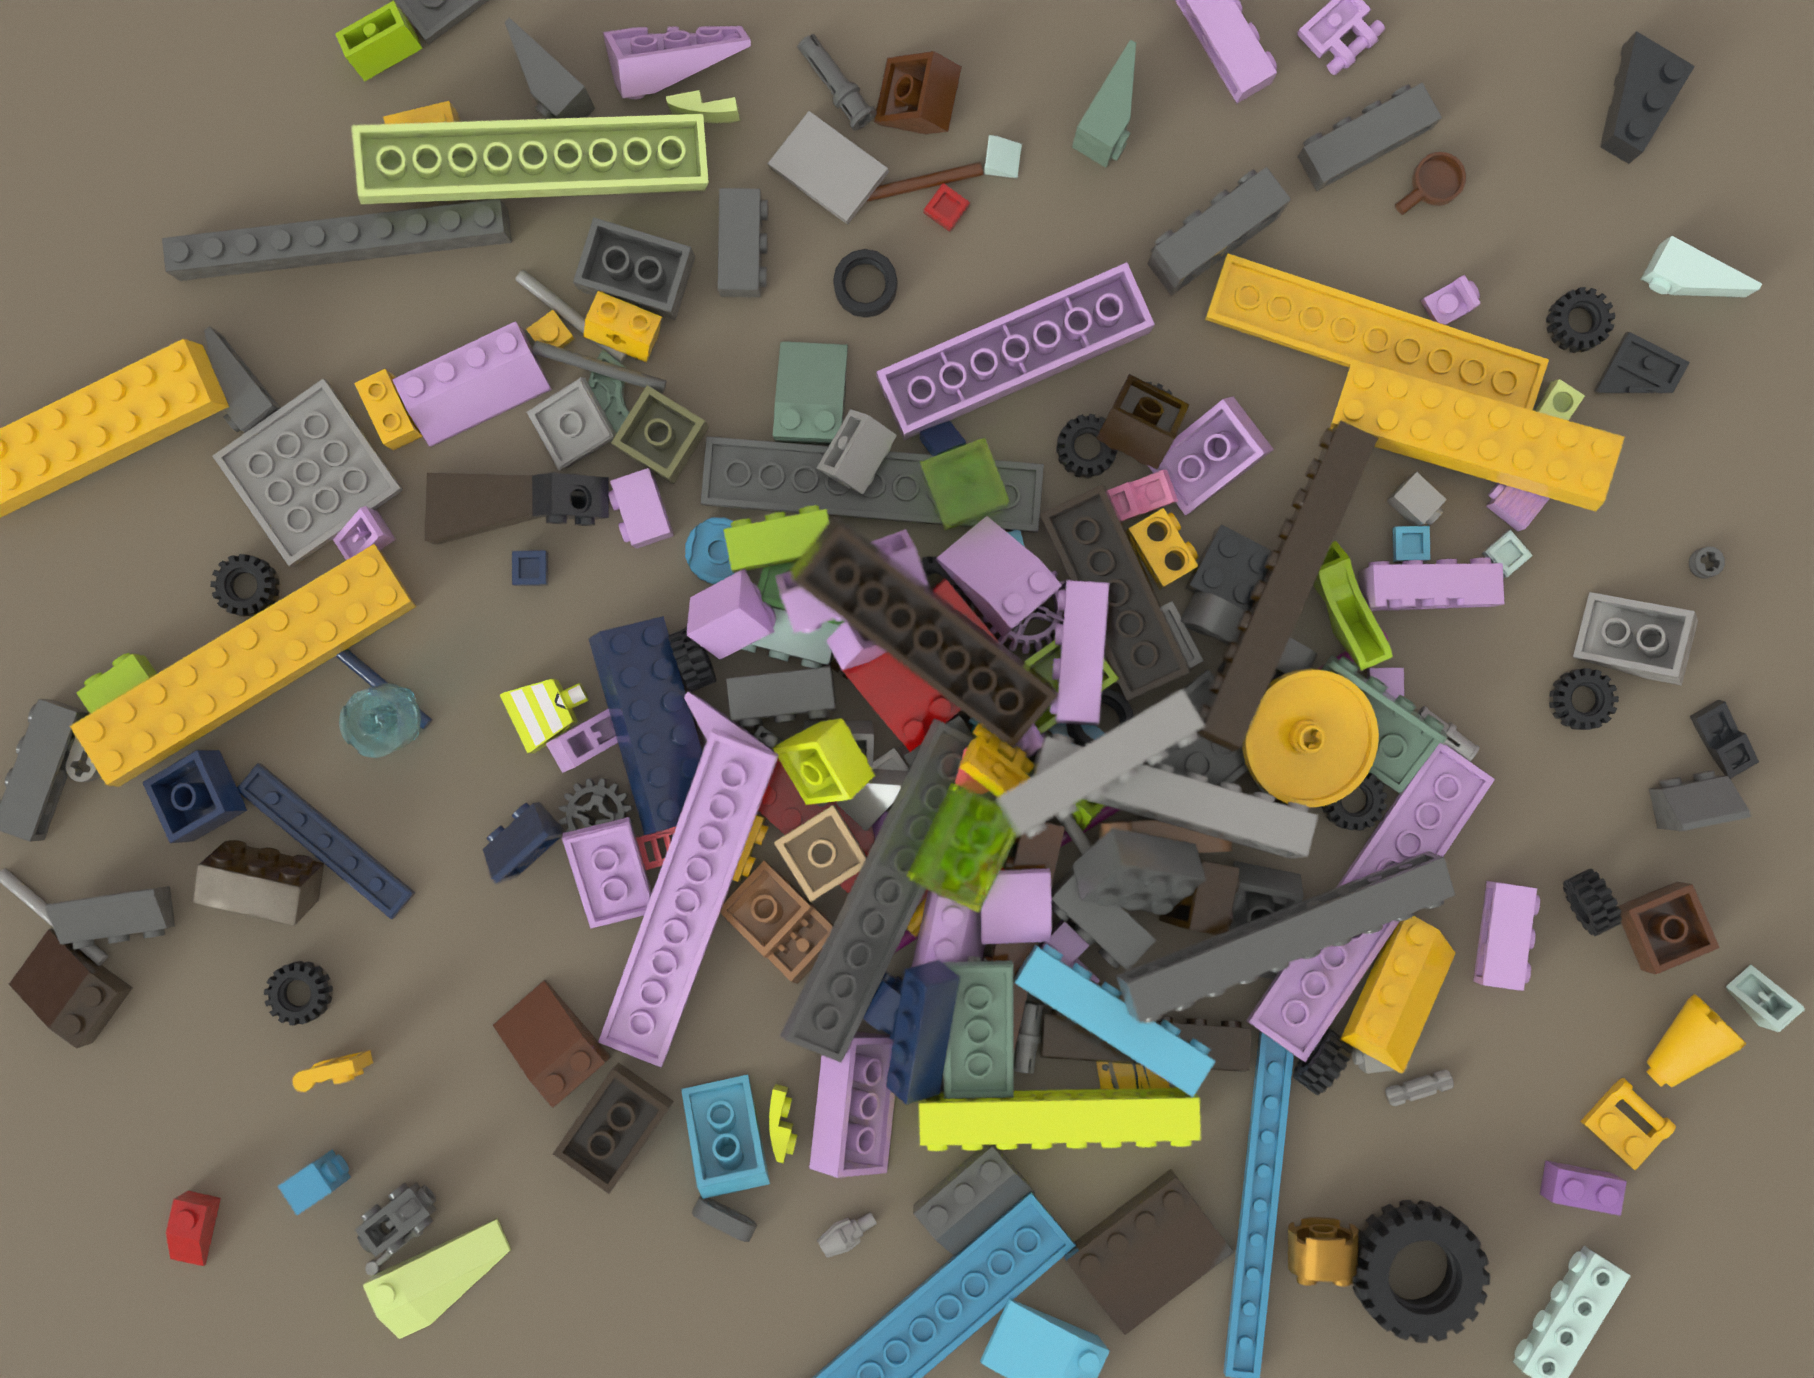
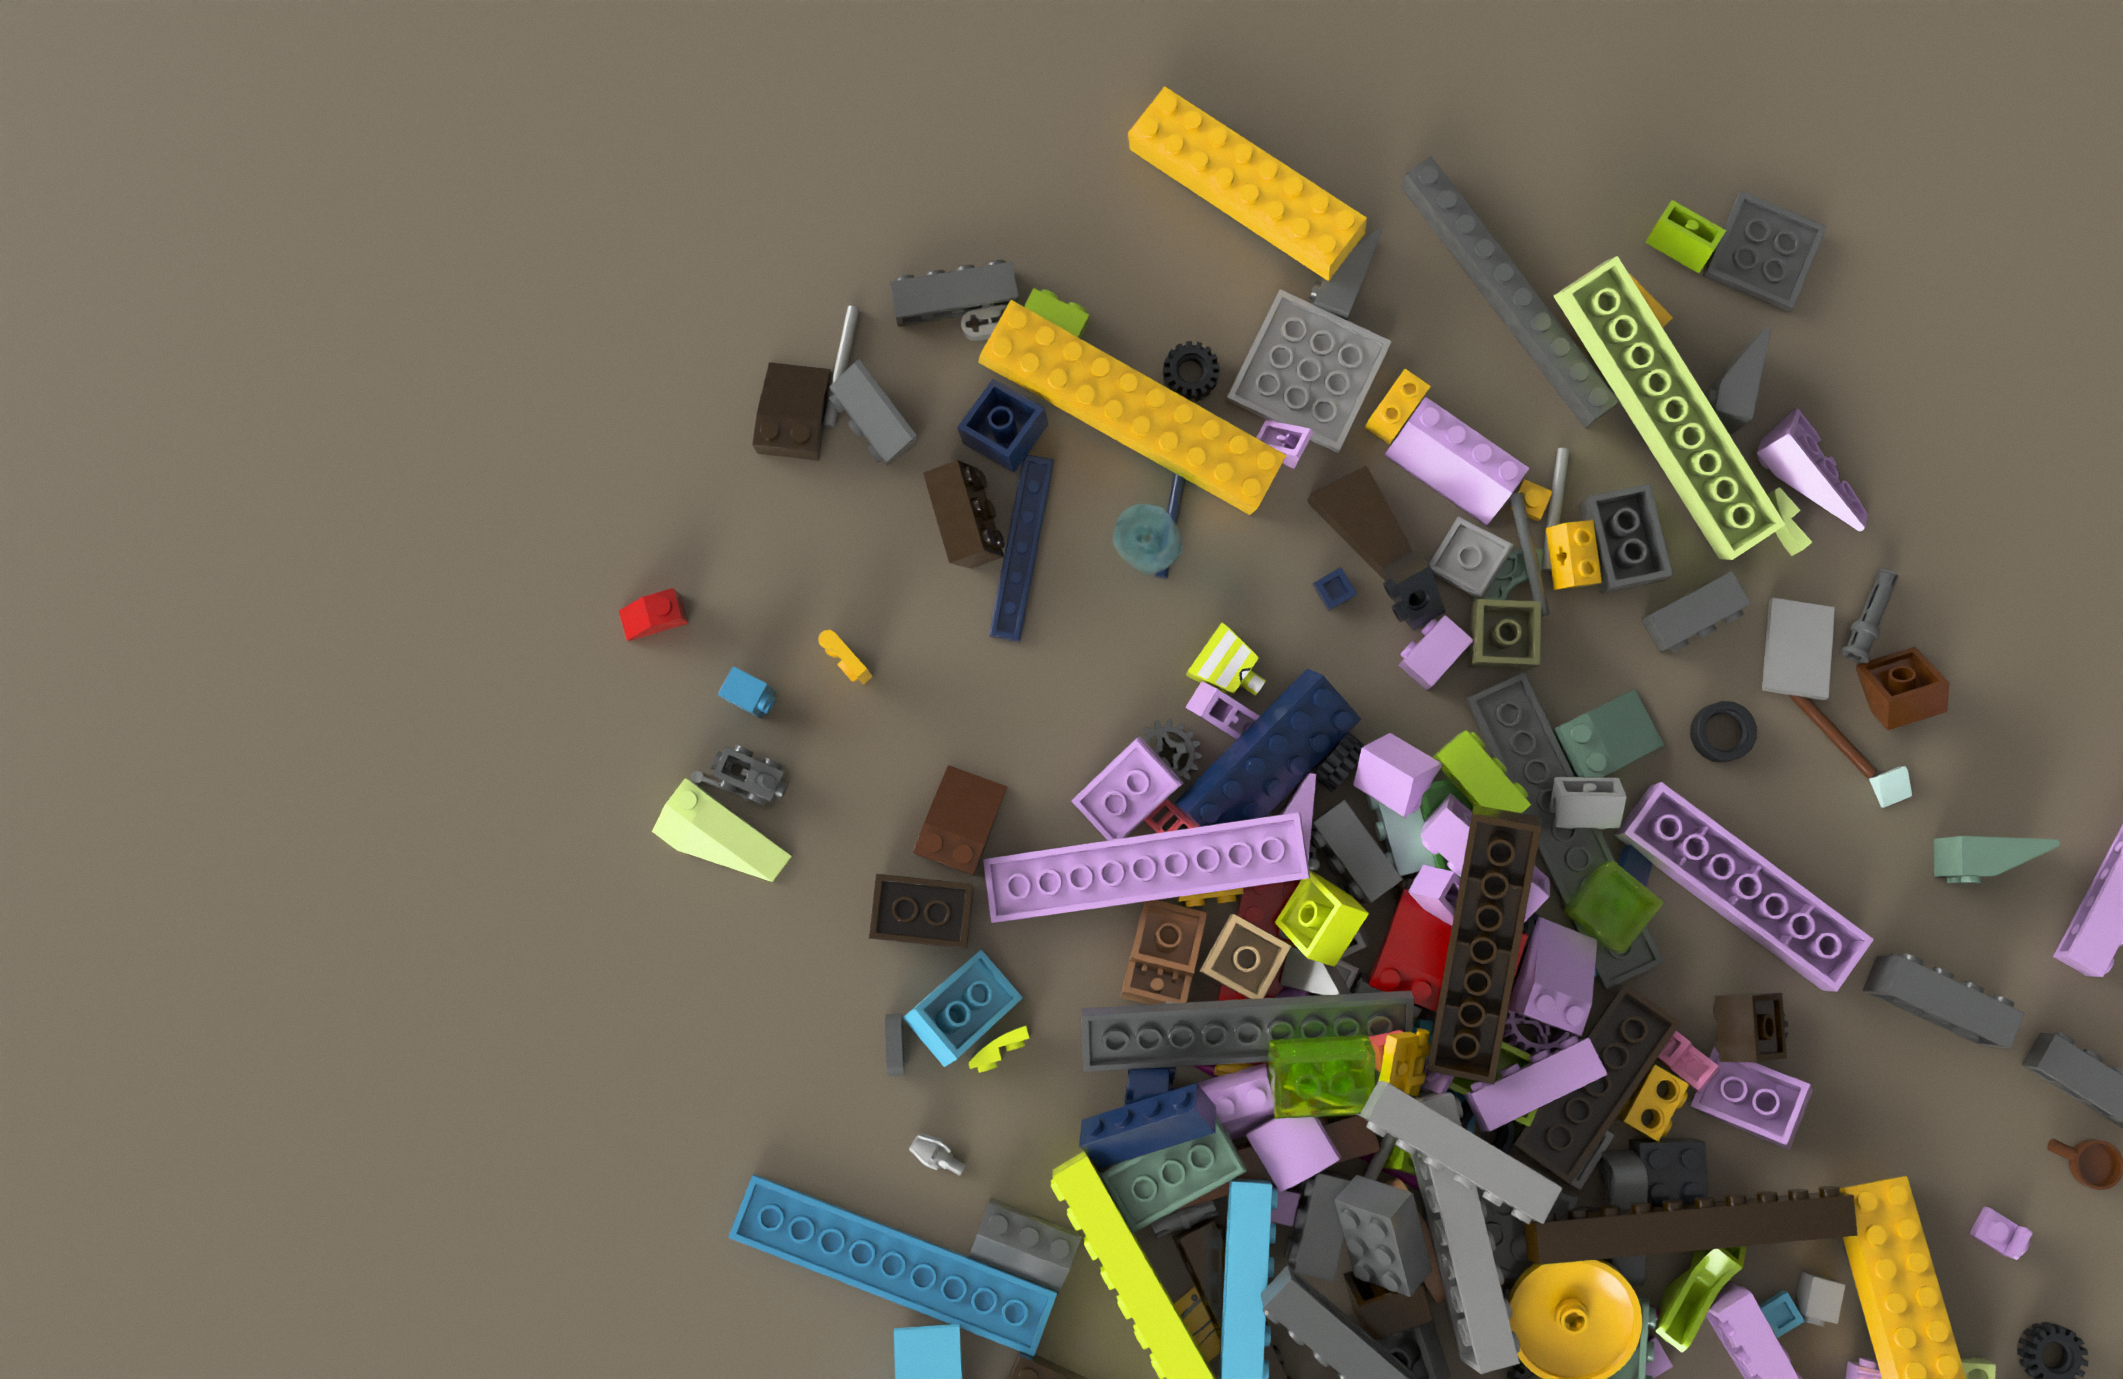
camera: 55 degrees right, 5 degrees down
black tyre [264,961,333,1026] -> none
dark blue slope [483,802,565,884] -> none
dark azure tile [685,518,735,585] -> none
lavender slope [809,1032,895,1178] -> none
red tile [923,183,970,232] -> none
black tyre [1056,414,1118,478] -> none
yellow plate [1205,253,1549,410] -> none

